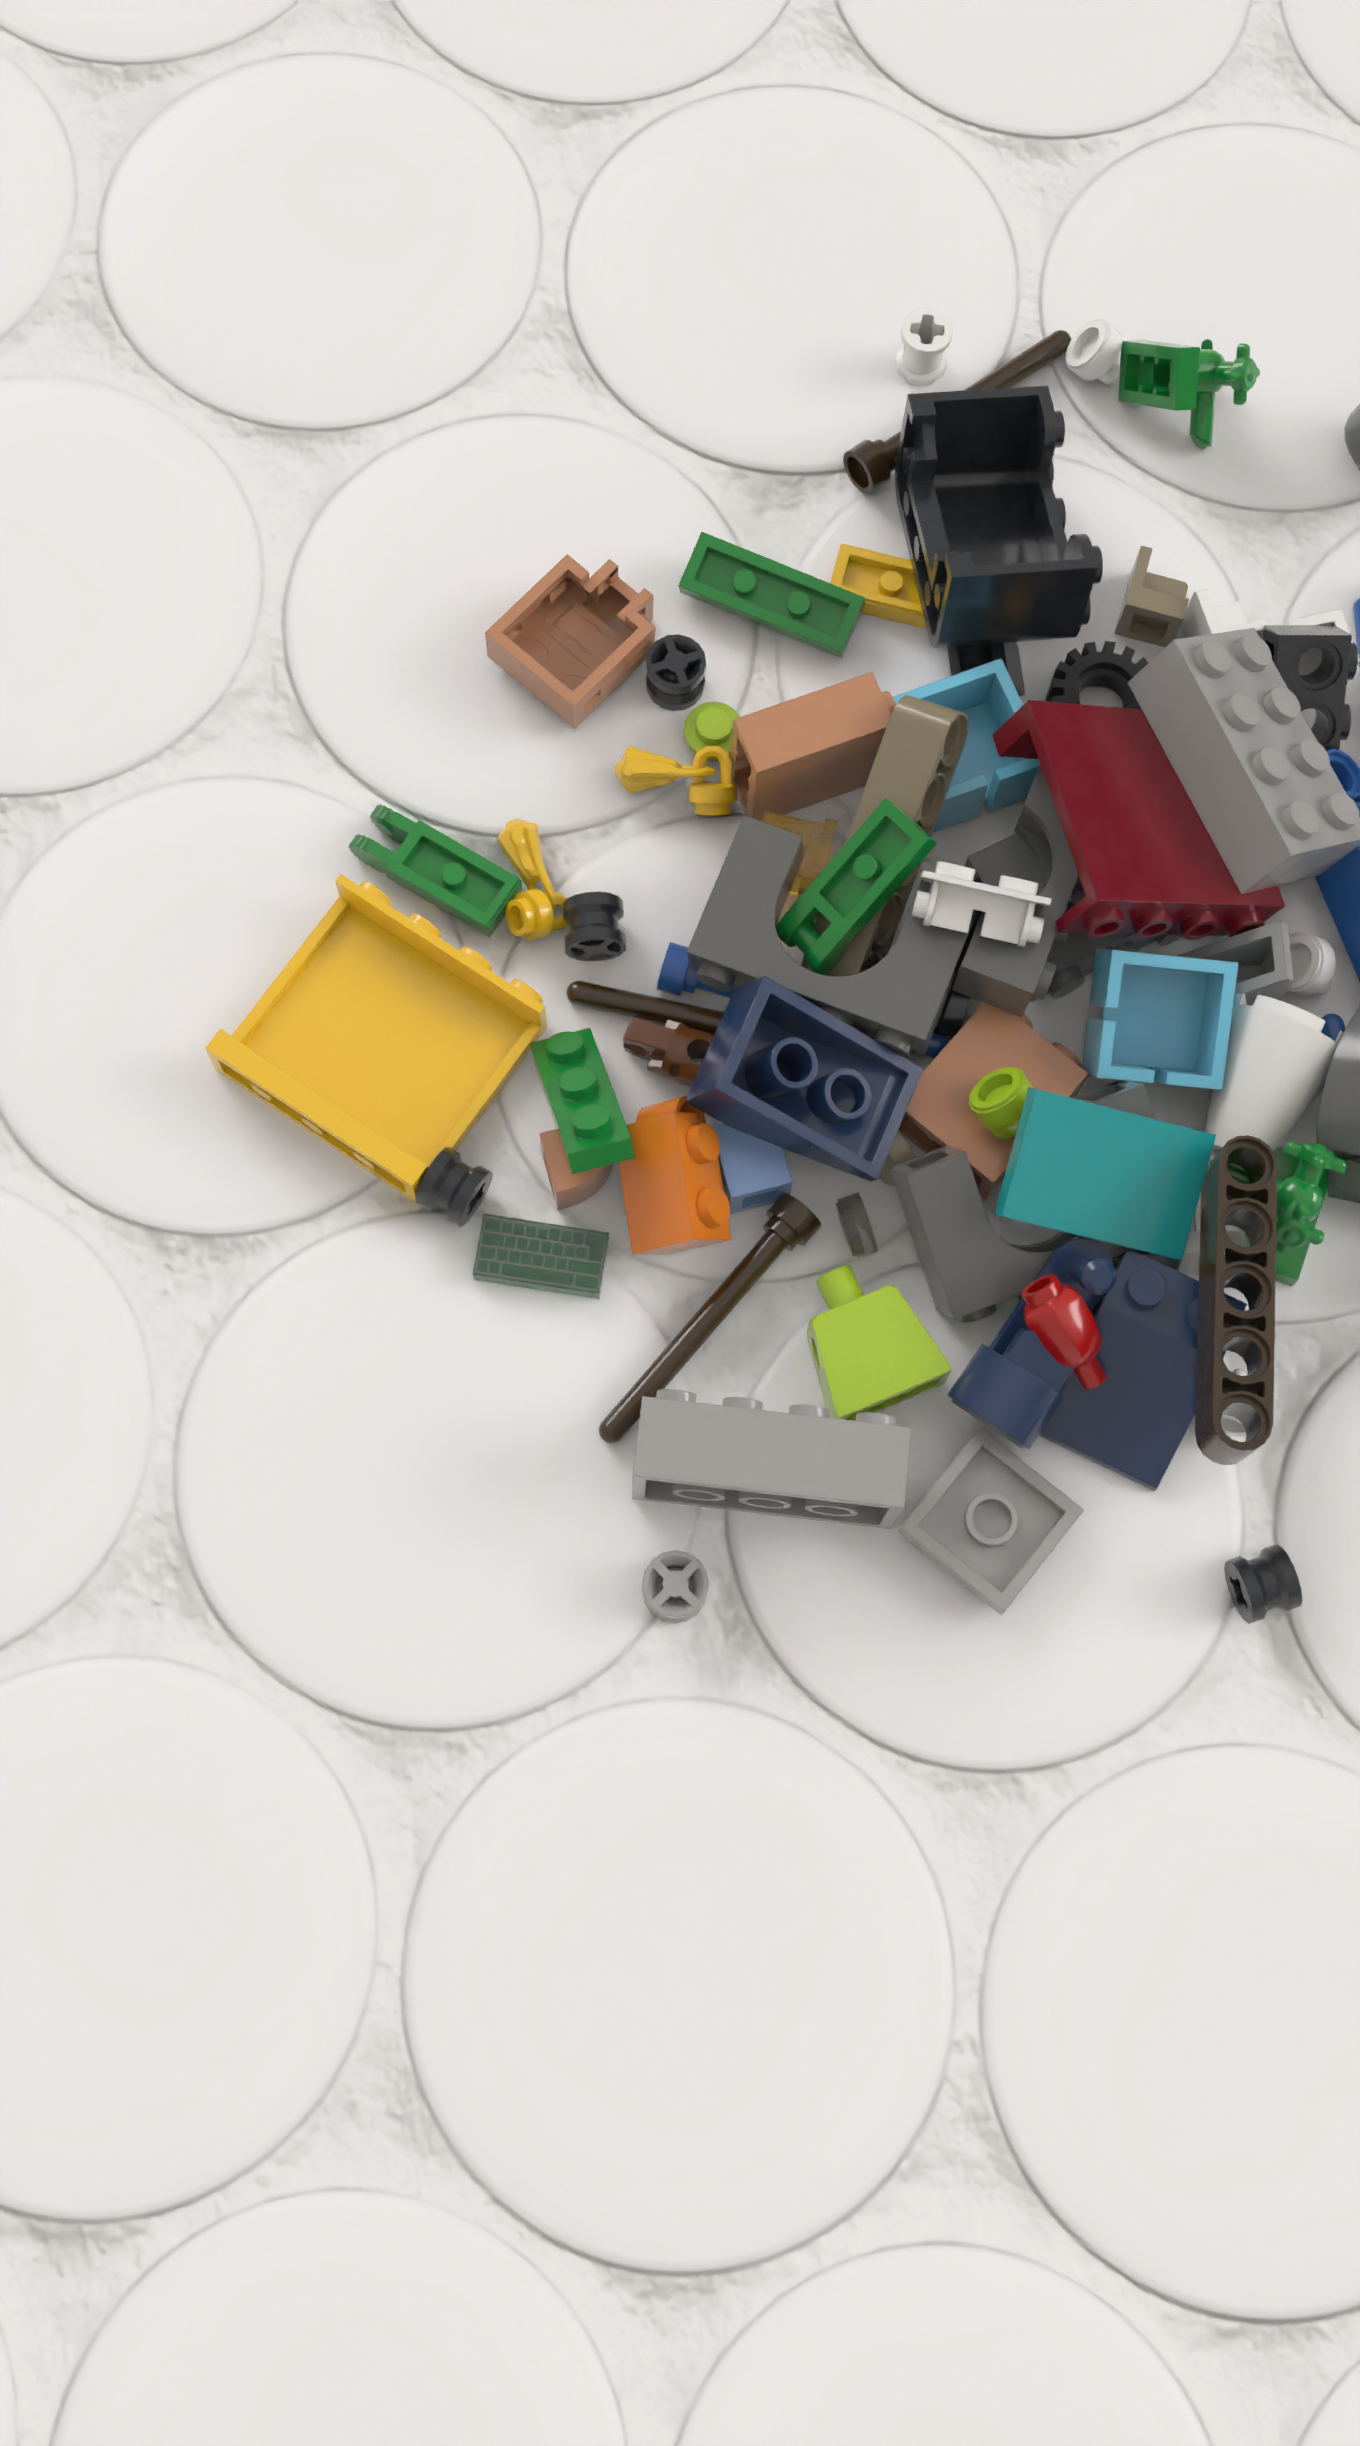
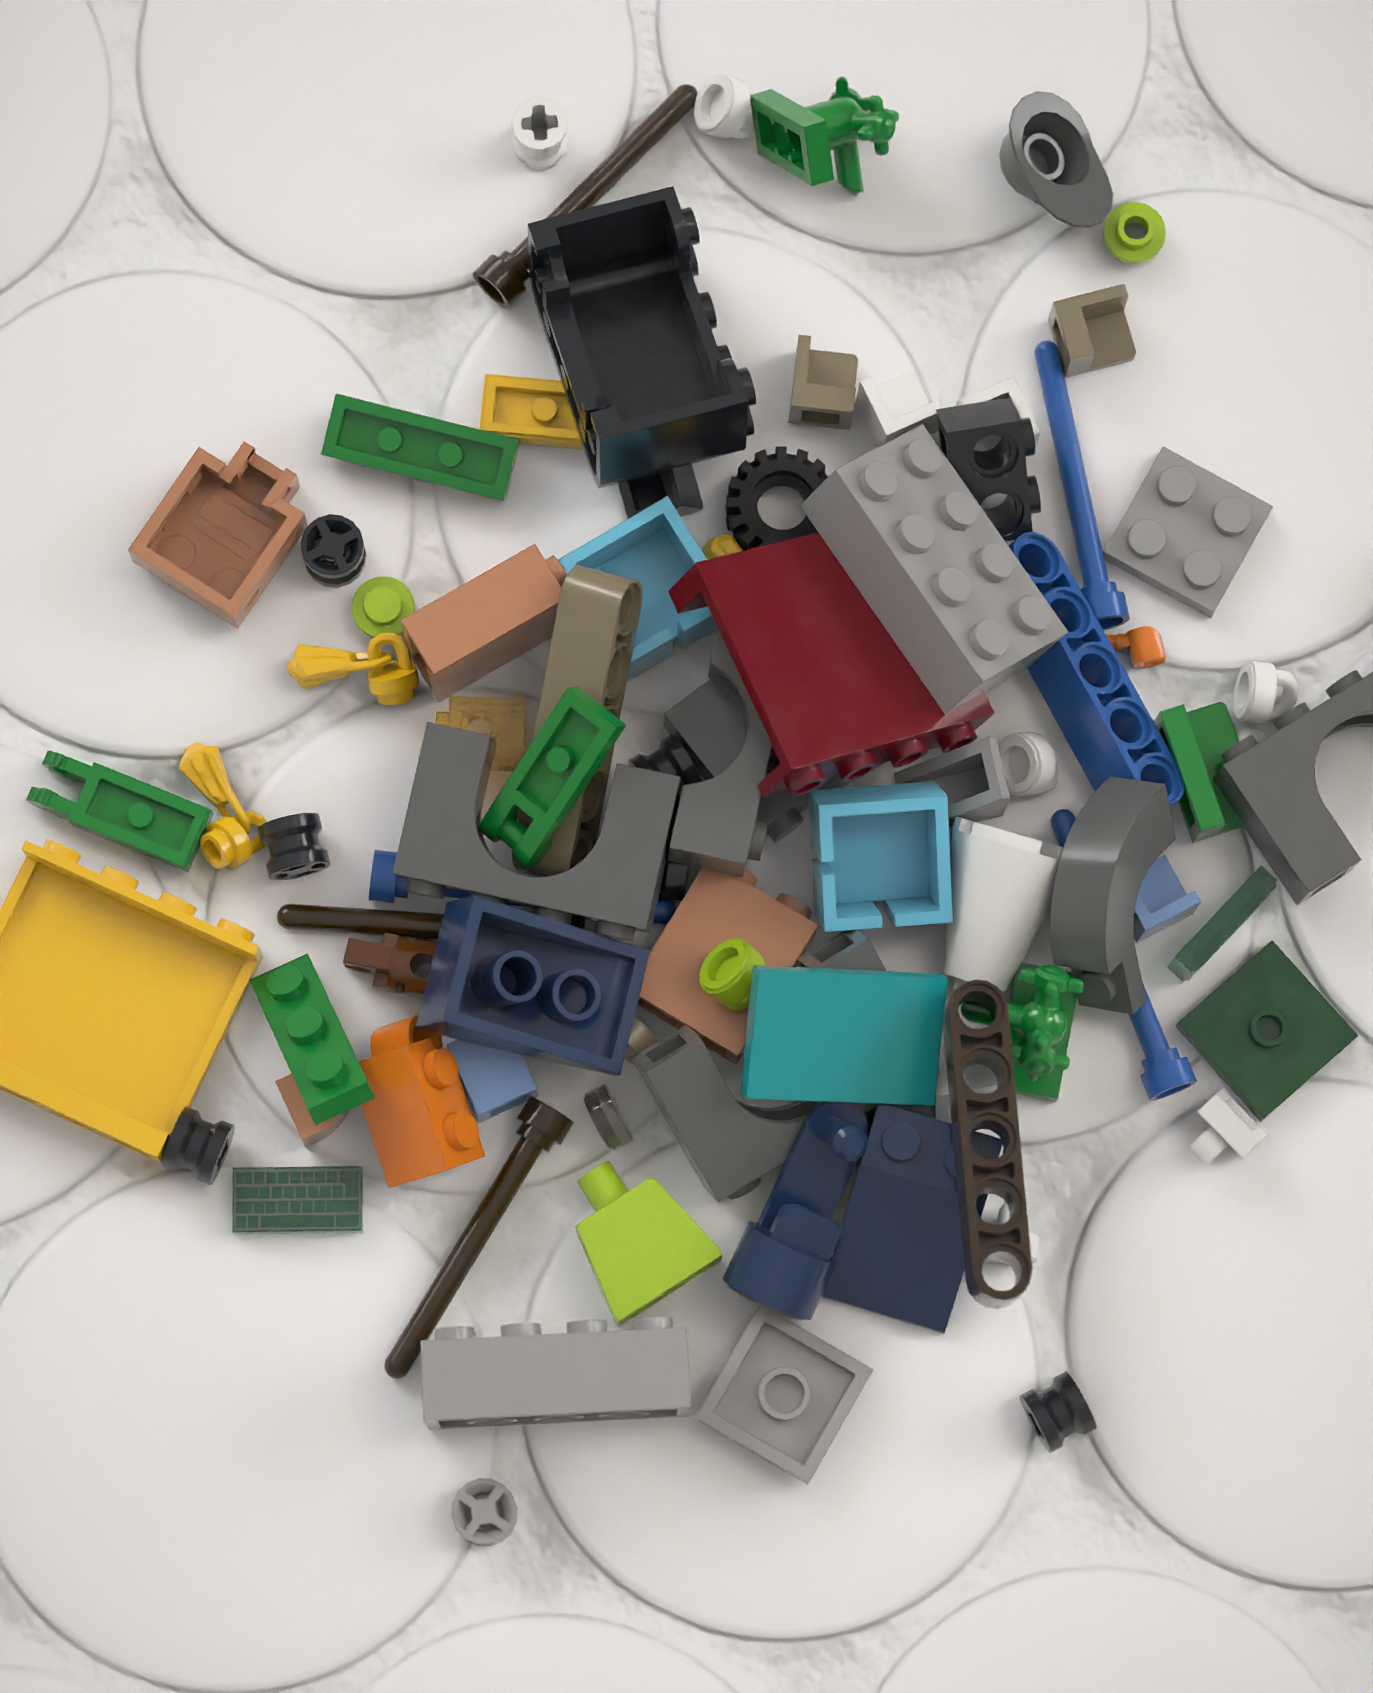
camera: 10 degrees left, 5 degrees up
white hinge [912,861,1052,947] -> none
red plant [1021,1274,1107,1390] -> none

